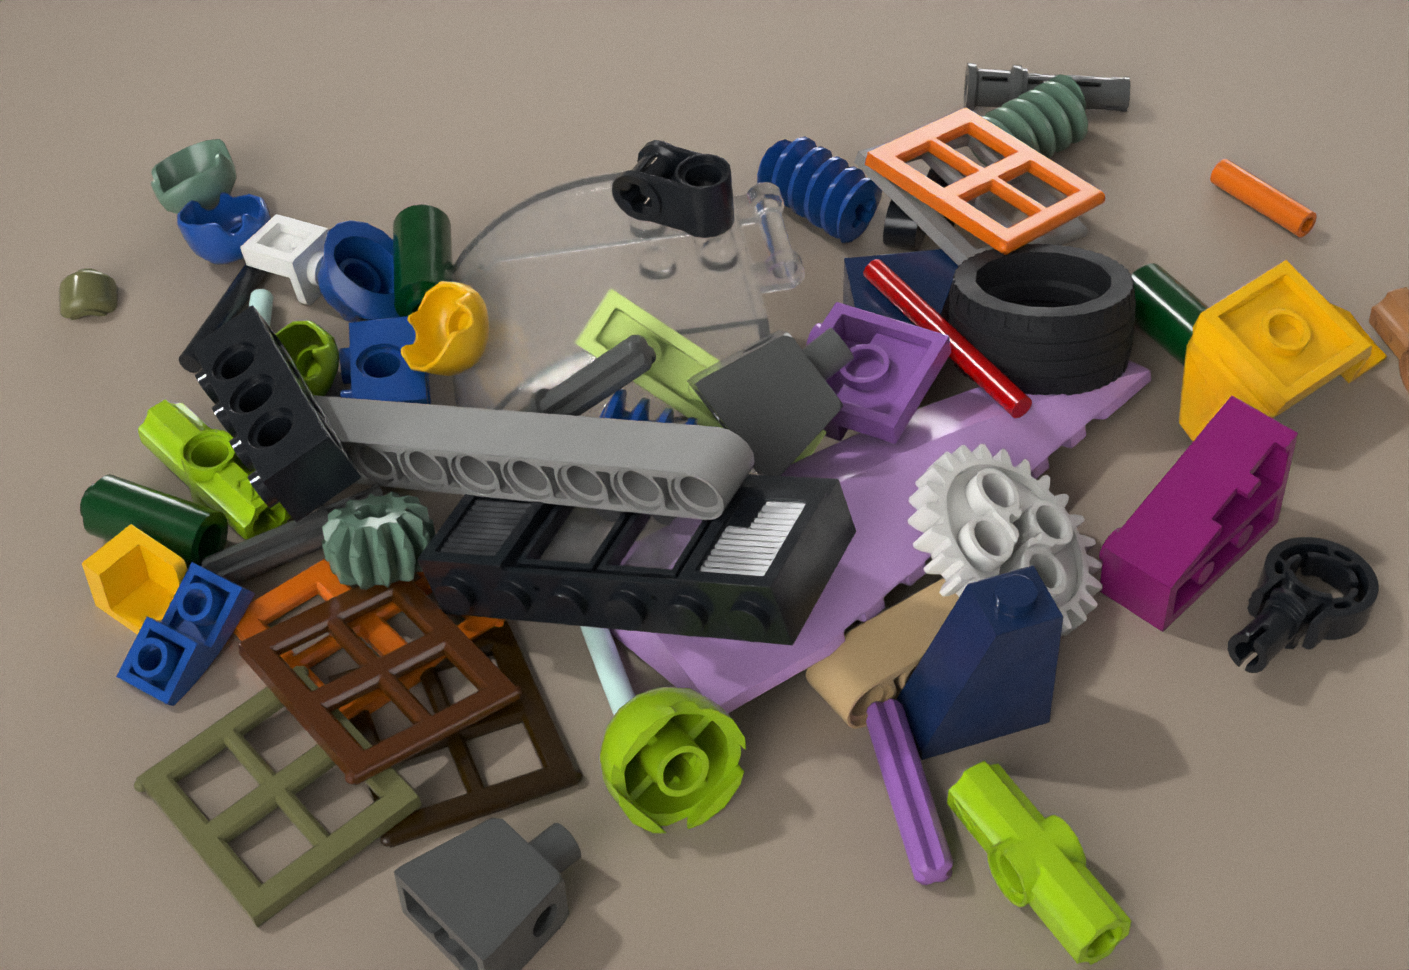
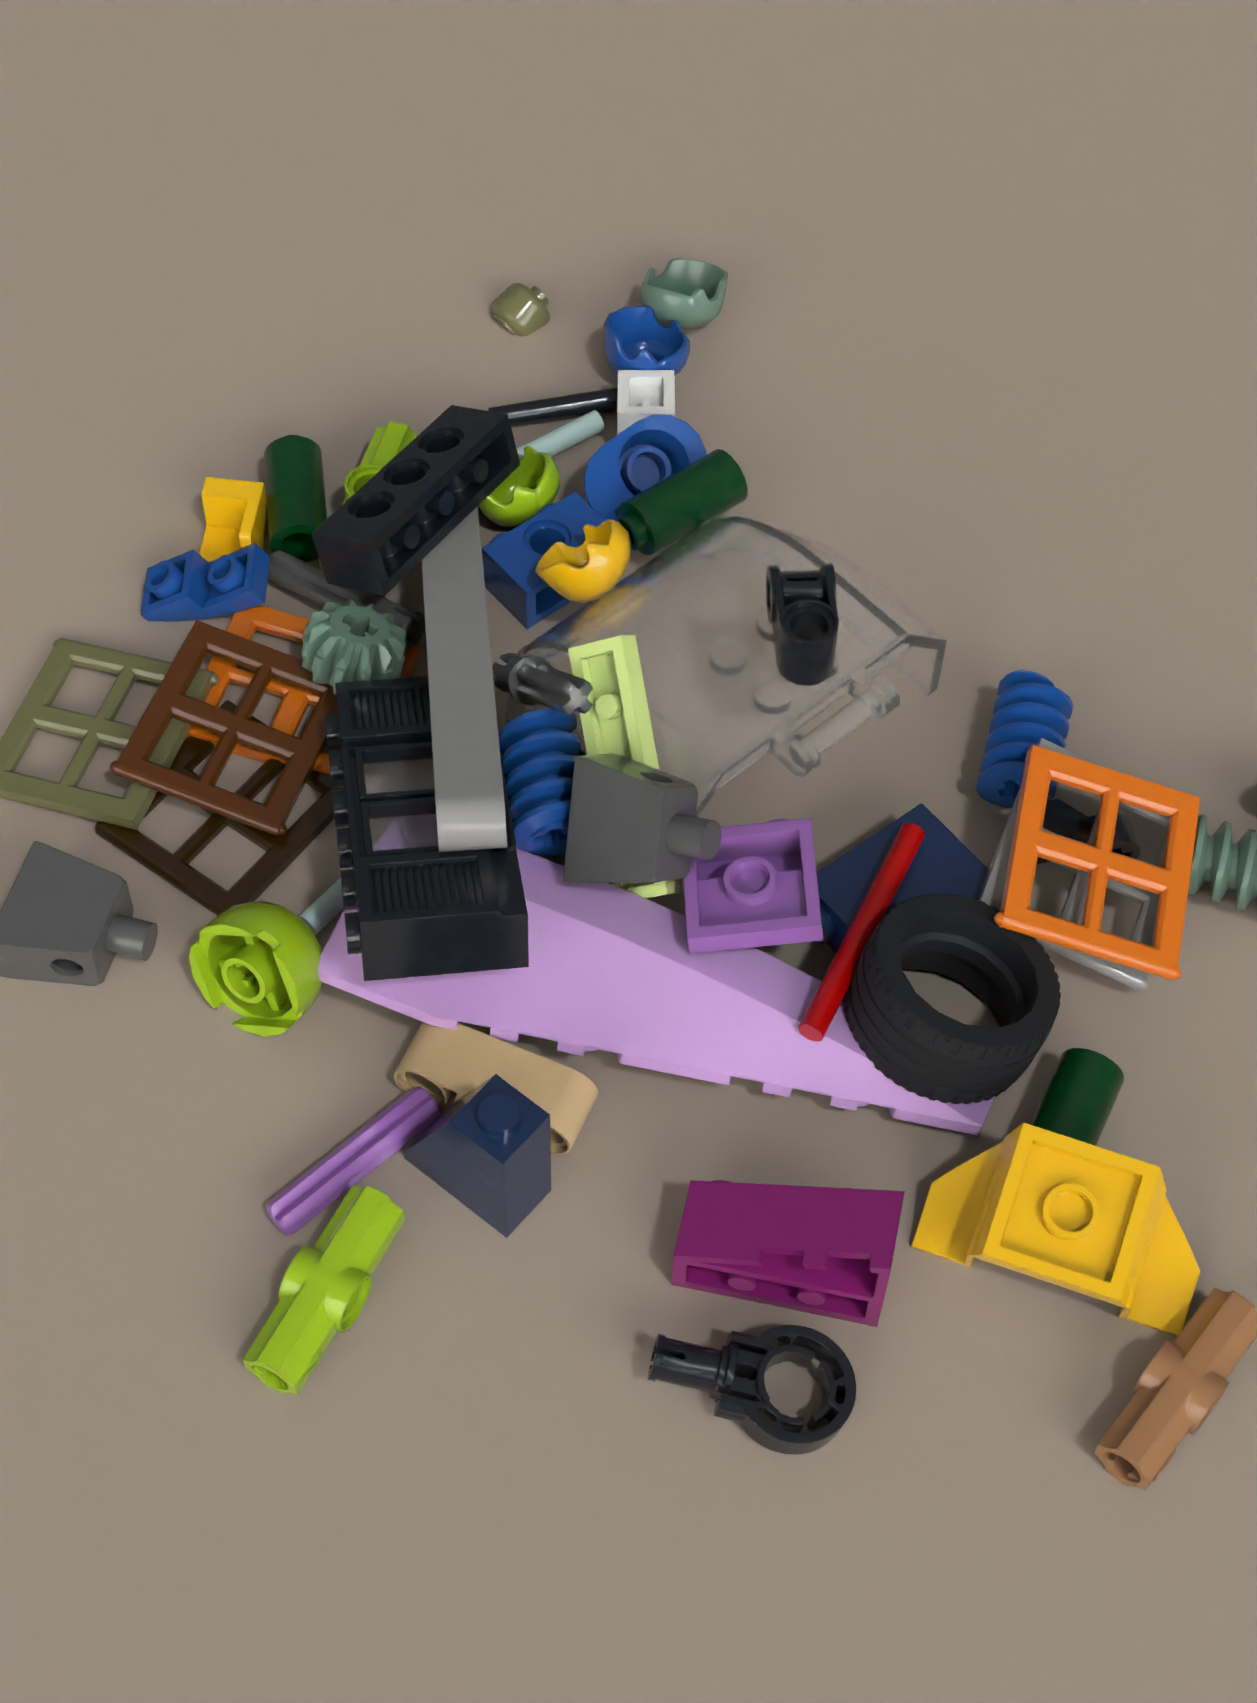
camera: 55 degrees right, 10 degrees up
white gear [908,444,1103,637] -> none

